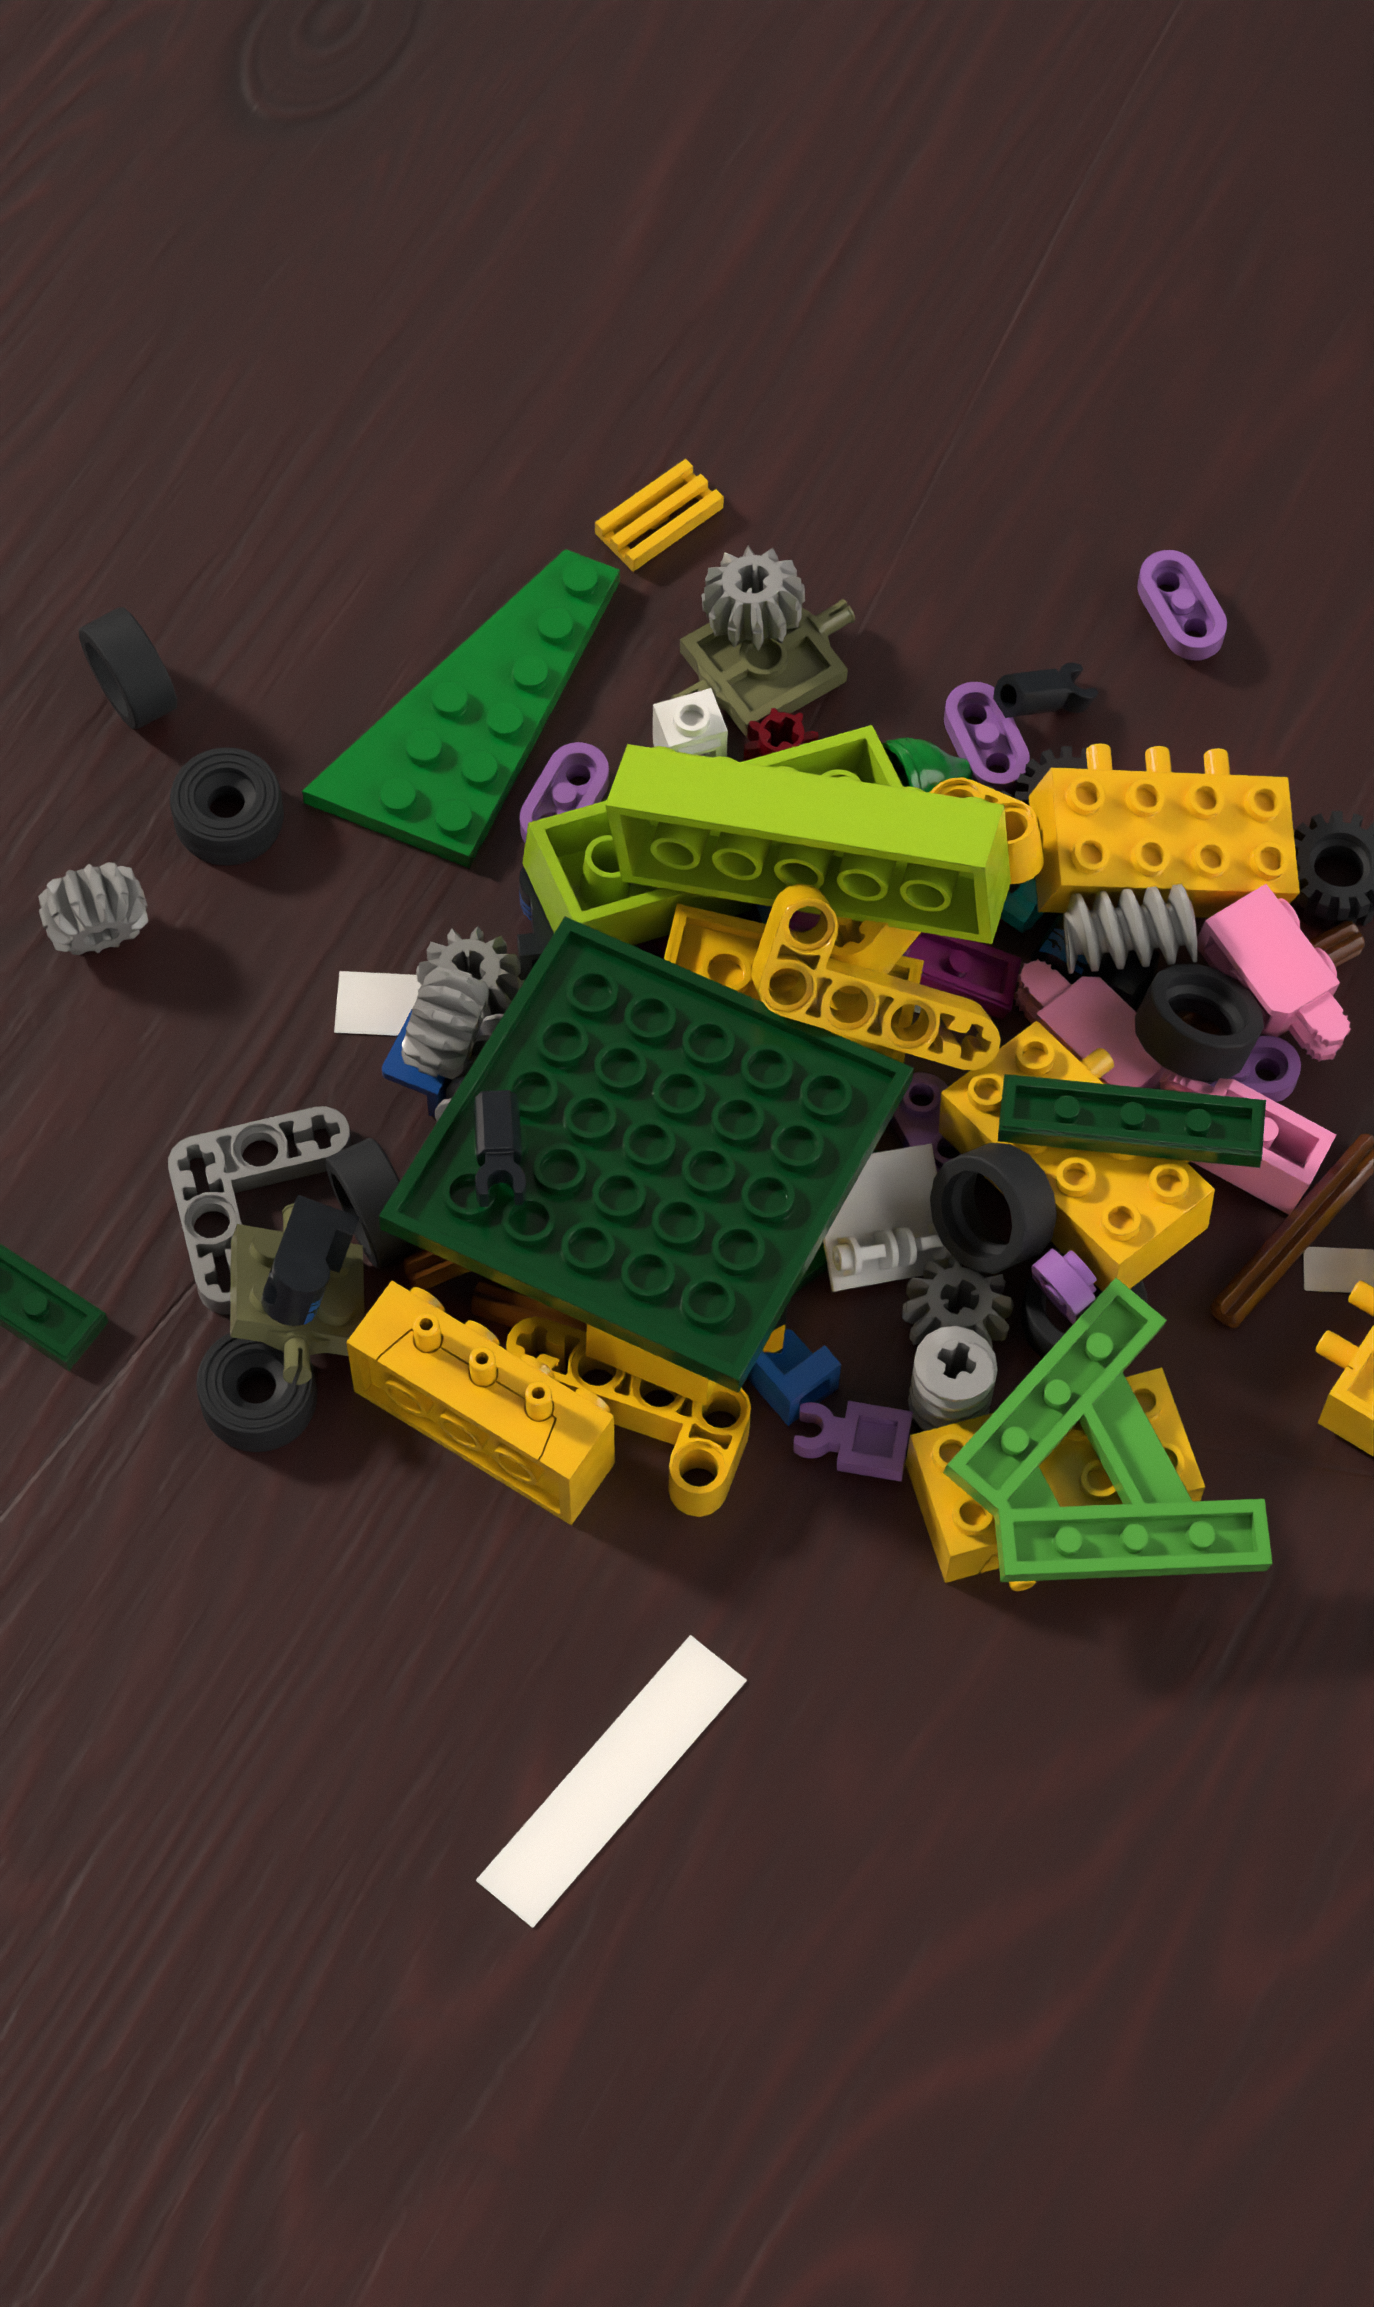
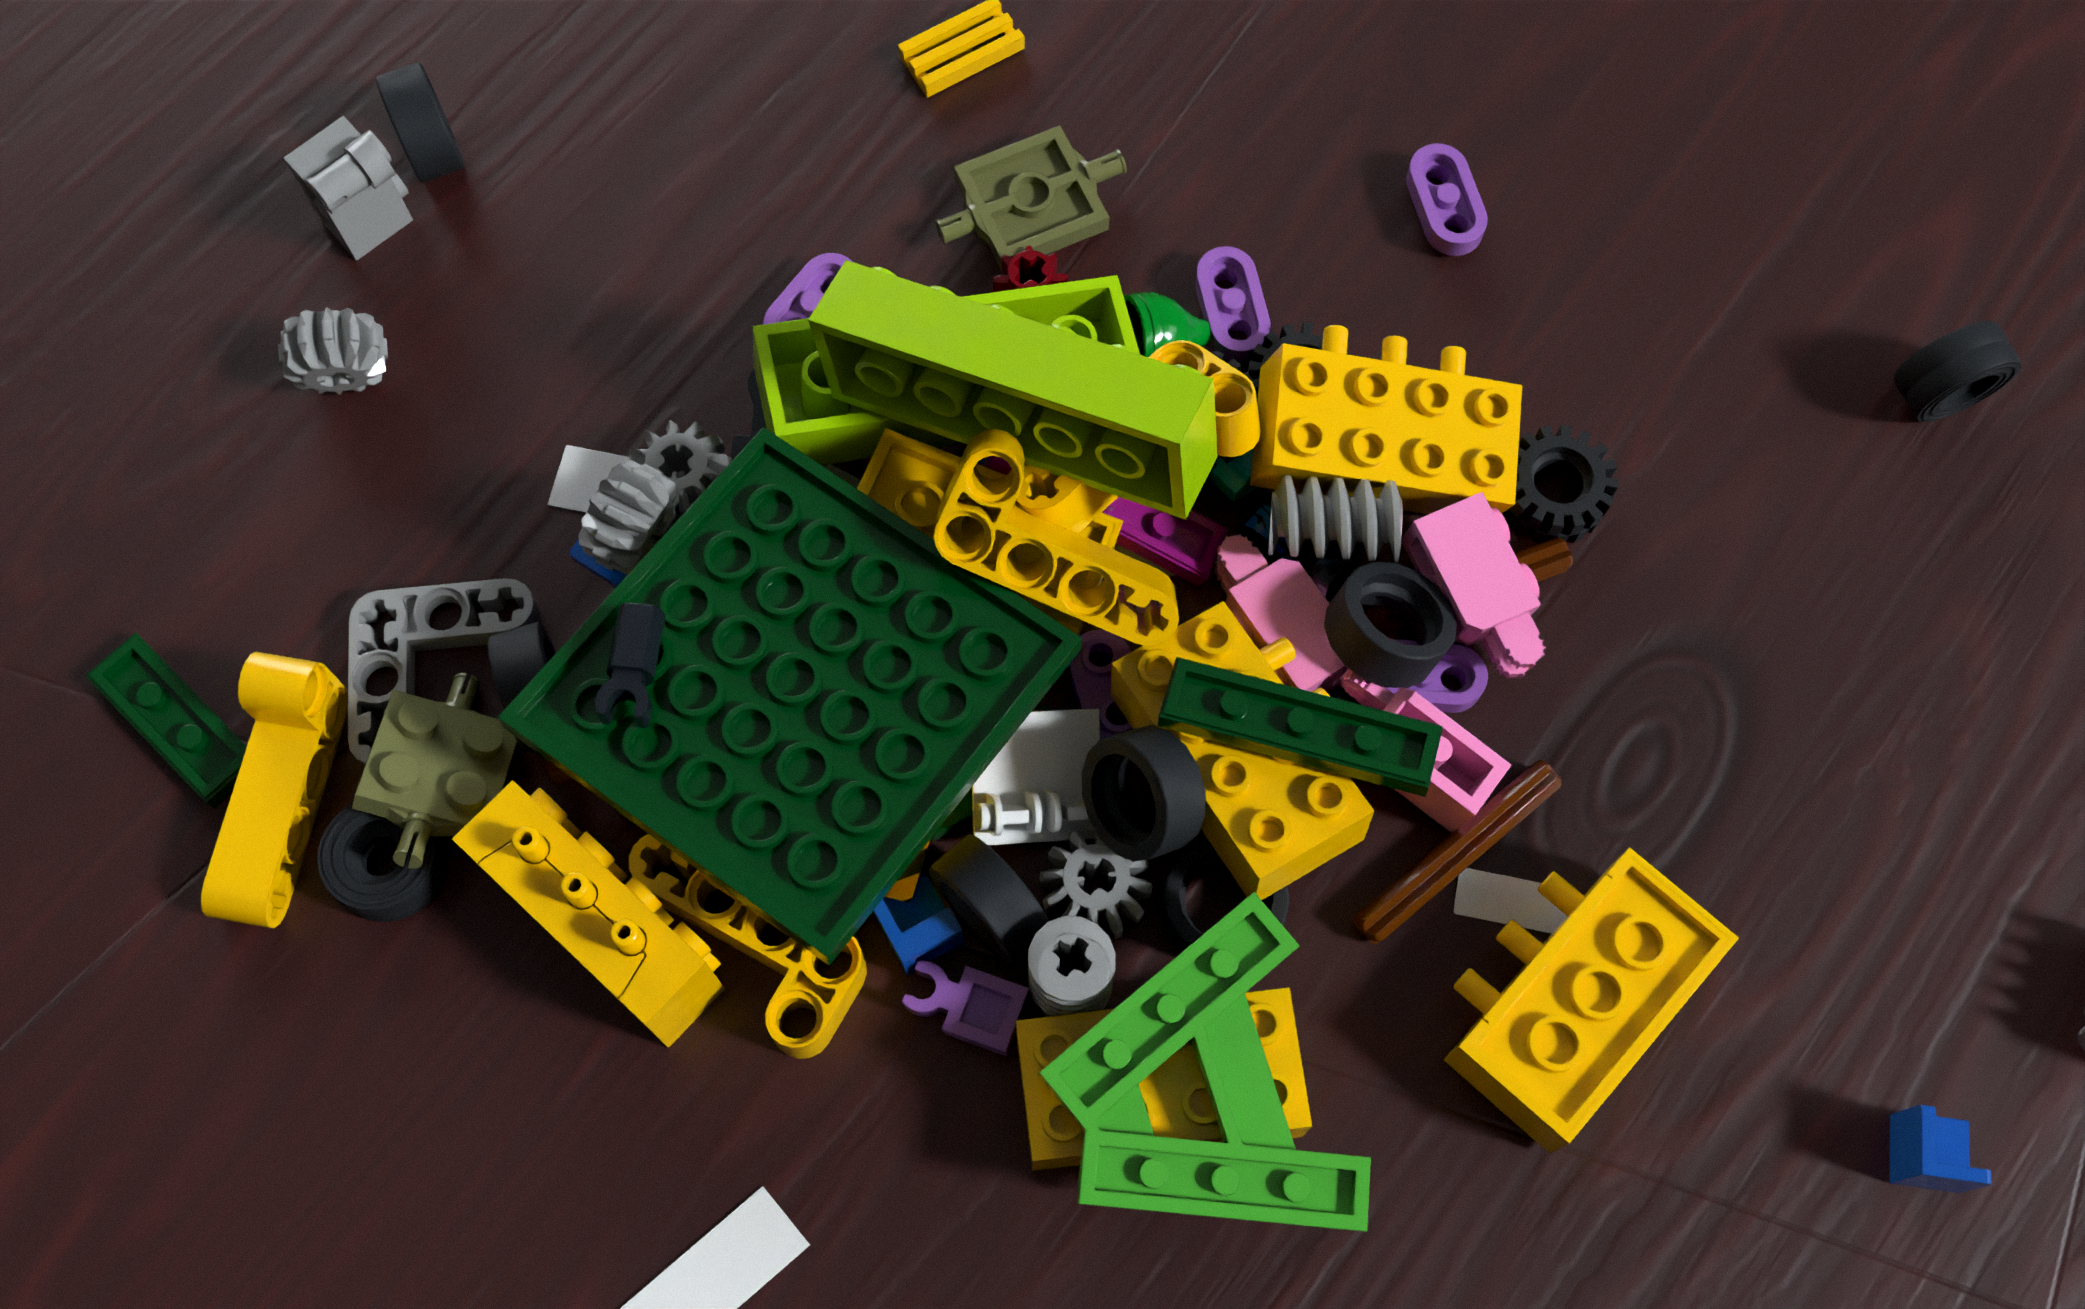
camera: 10 degrees right, 5 degrees up
black tyre [170,747,284,866] -> none
black leg [261,1195,359,1326] -> none
green wing [302,549,620,868] -> none
white window [653,688,728,758] -> none
light grey gear [702,545,805,651] -> none
black bar [993,662,1099,718] -> none
medium lavender plate [1032,1249,1097,1324] -> none
none -> yellow beam [201,652,348,928]
none -> light grey hinge [283,116,413,261]
none -> black tyre [929,834,1049,965]

